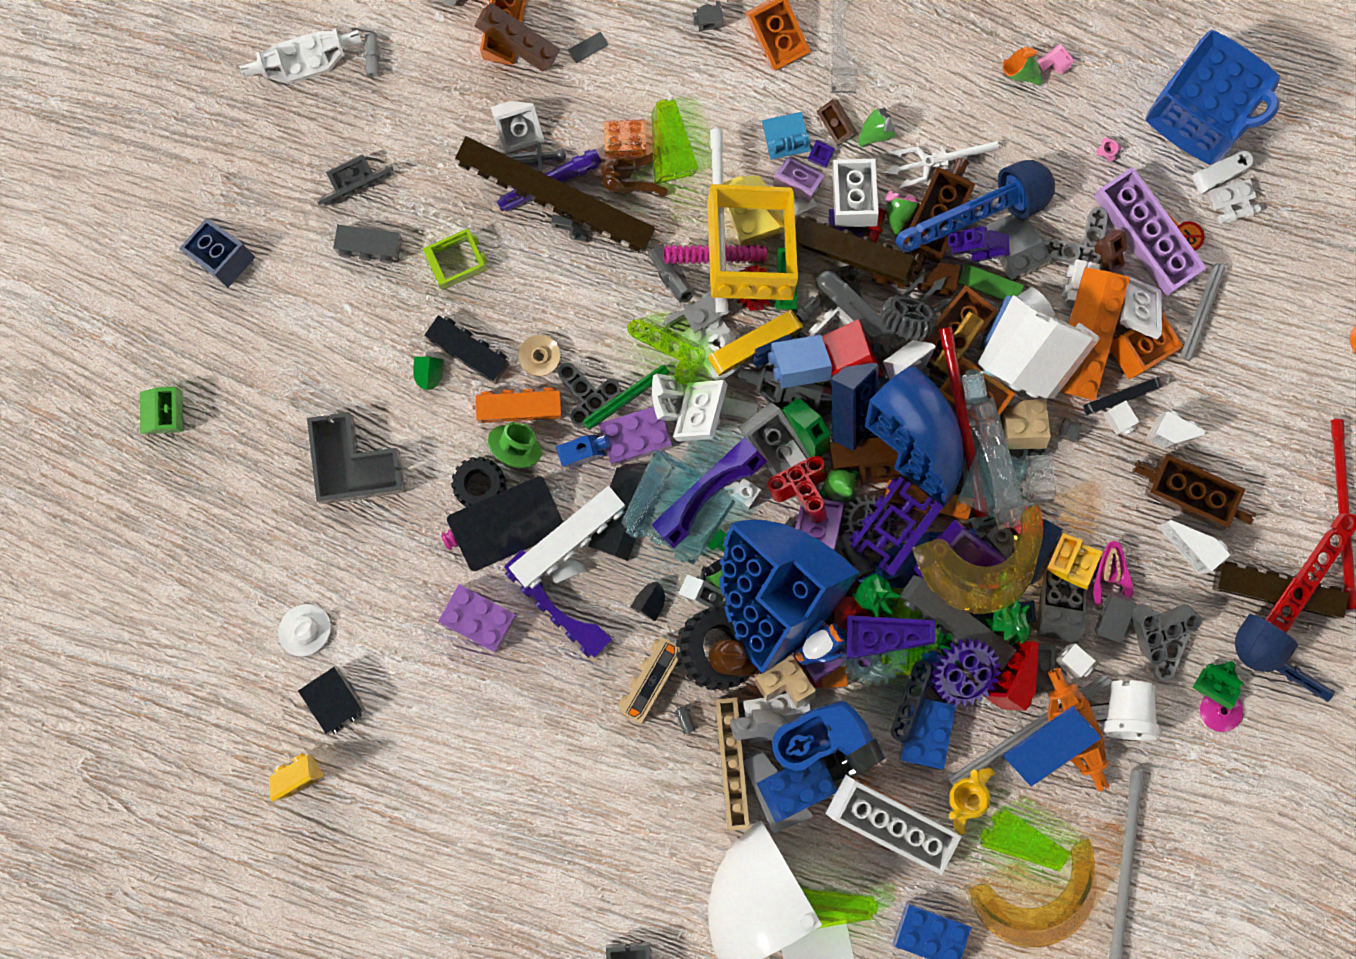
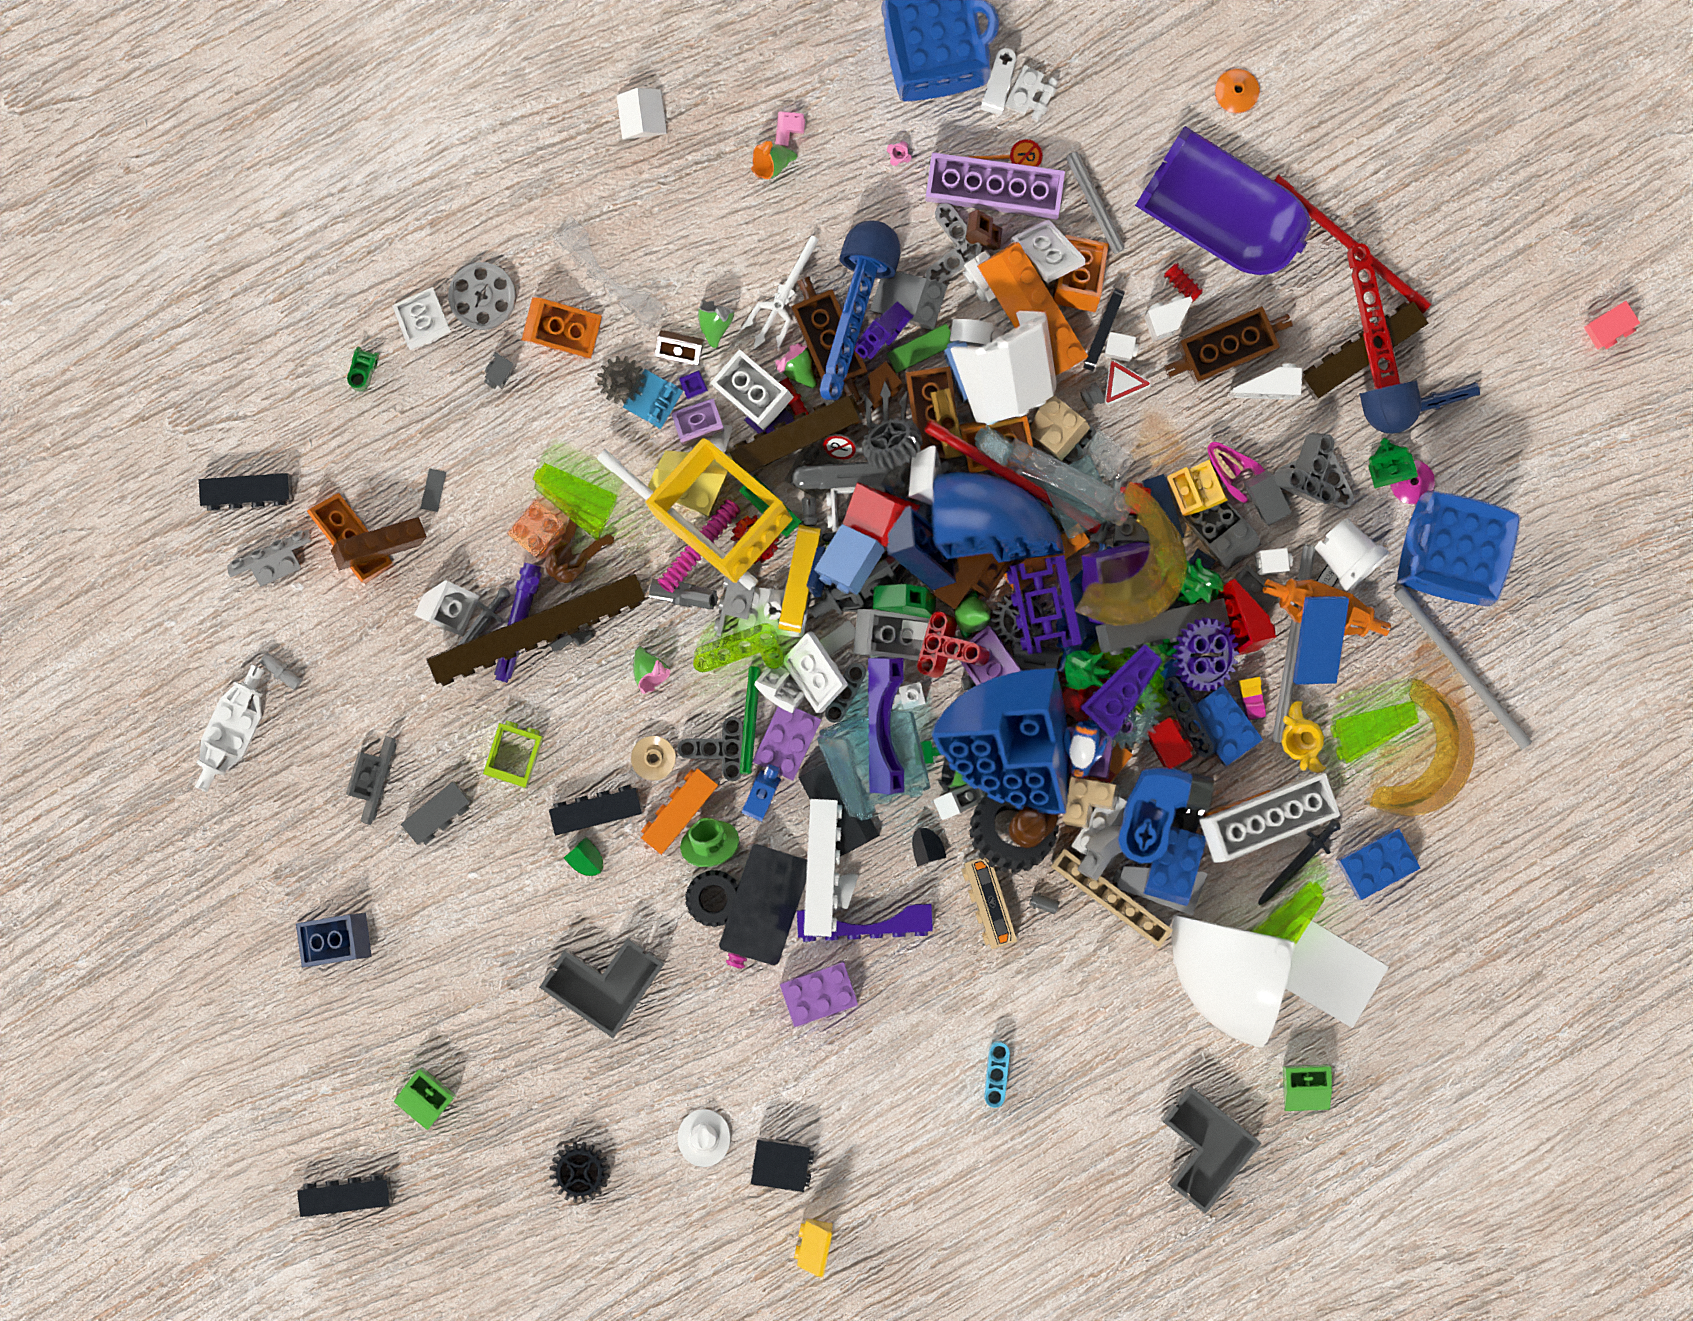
camera: 45 degrees left, 5 degrees up
none -> black brick [297,1174,393,1217]
none -> black gear [550,1142,610,1203]
none -> clear smoke gear [597,356,646,405]
none -> hat [633,646,670,694]
none -> piece [823,434,863,460]
none -> dark grey beam [825,663,866,723]
none -> medium azure beam [984,1041,1010,1108]
none -> piece [1105,360,1151,405]
none -> dark purple panel [1135,126,1311,275]
none -> red brick [1143,717,1193,769]
none -> red piece [1163,263,1203,303]
none -> leg [1238,677,1266,721]
none -> black sword [1258,819,1341,905]
none -> blue piece [1397,491,1520,607]

